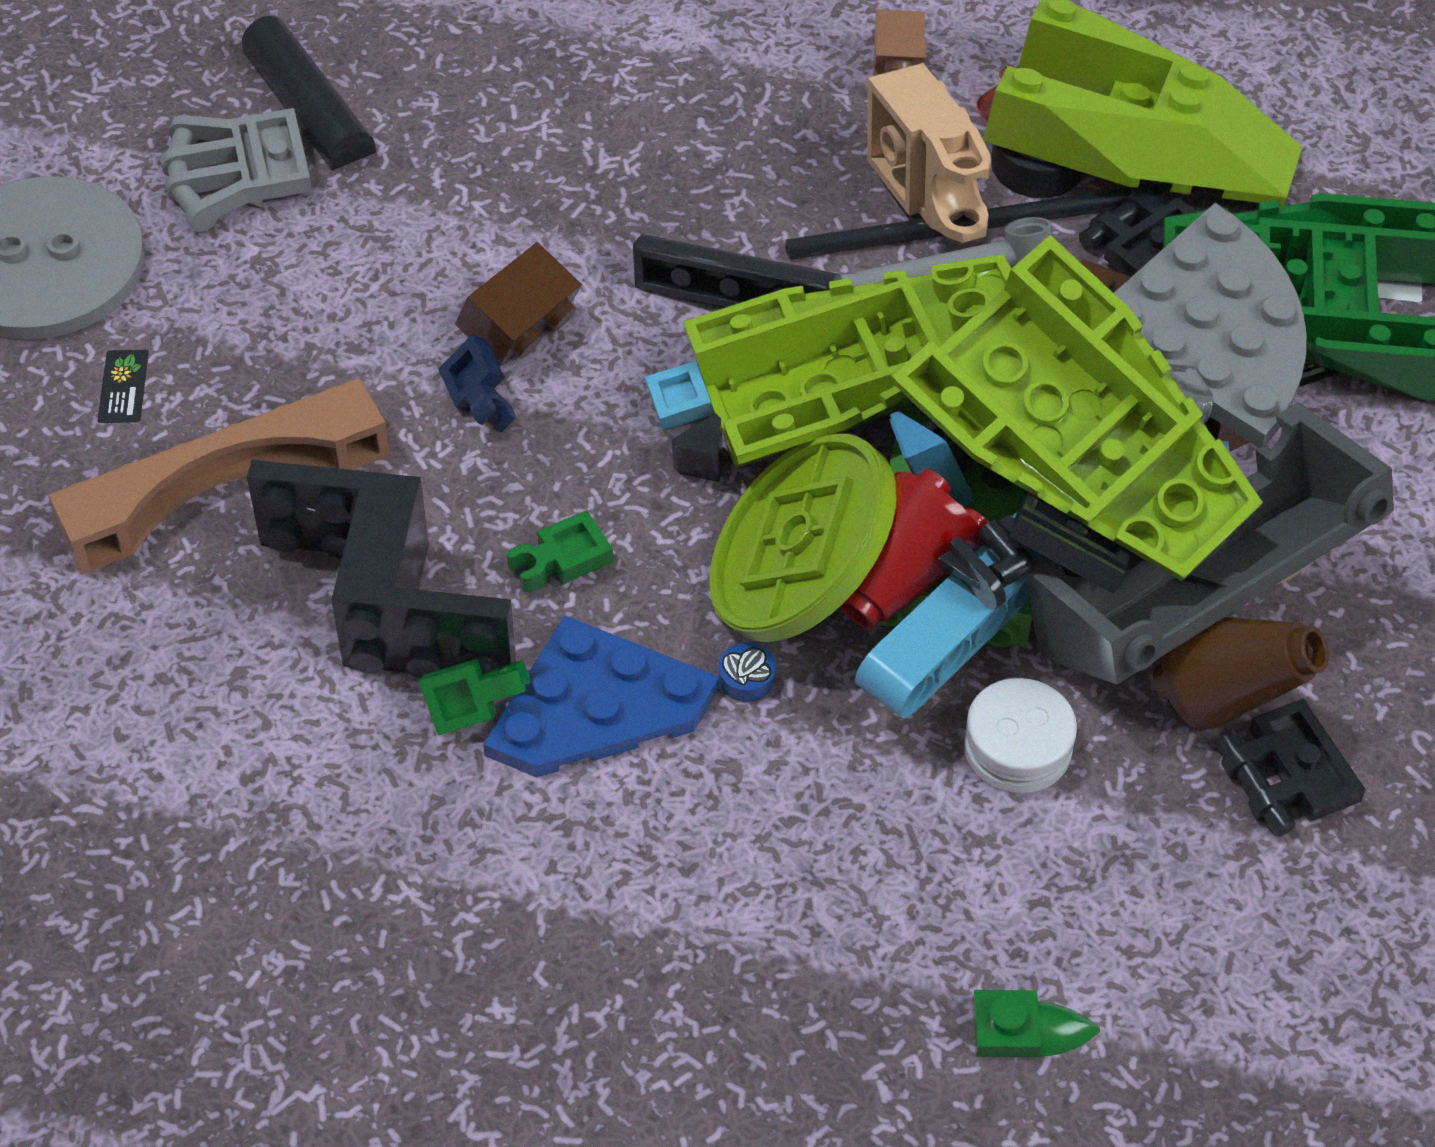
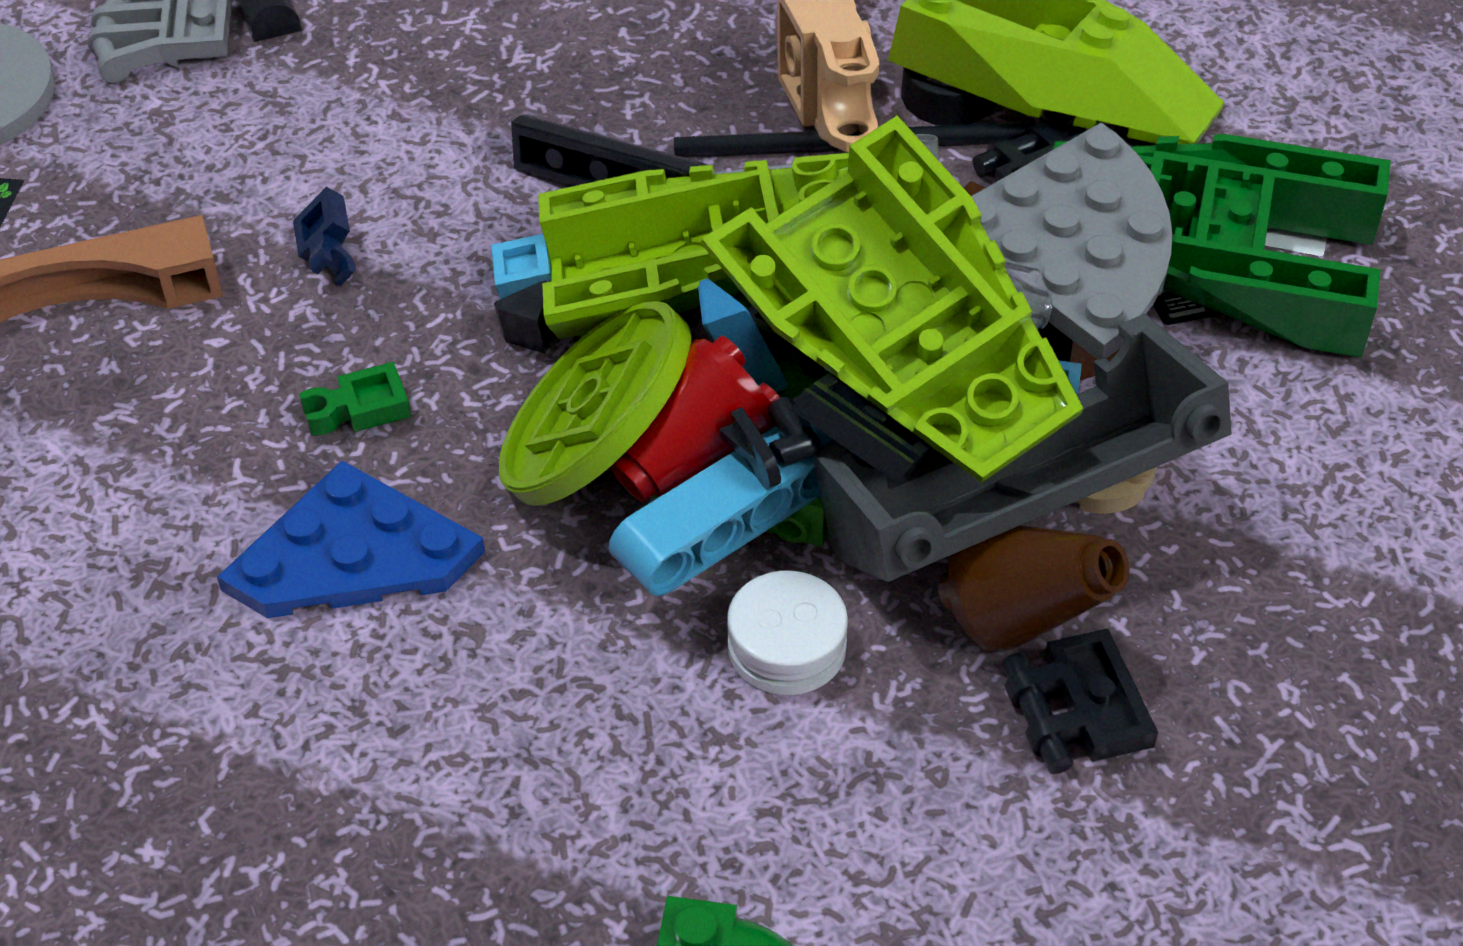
camera: 10 degrees right, 5 degrees down
black bracket [247,460,516,678] -> none
green plate [418,659,531,736] -> none
reddish brown brick [455,242,582,367] -> none
tile [718,643,776,702] -> none

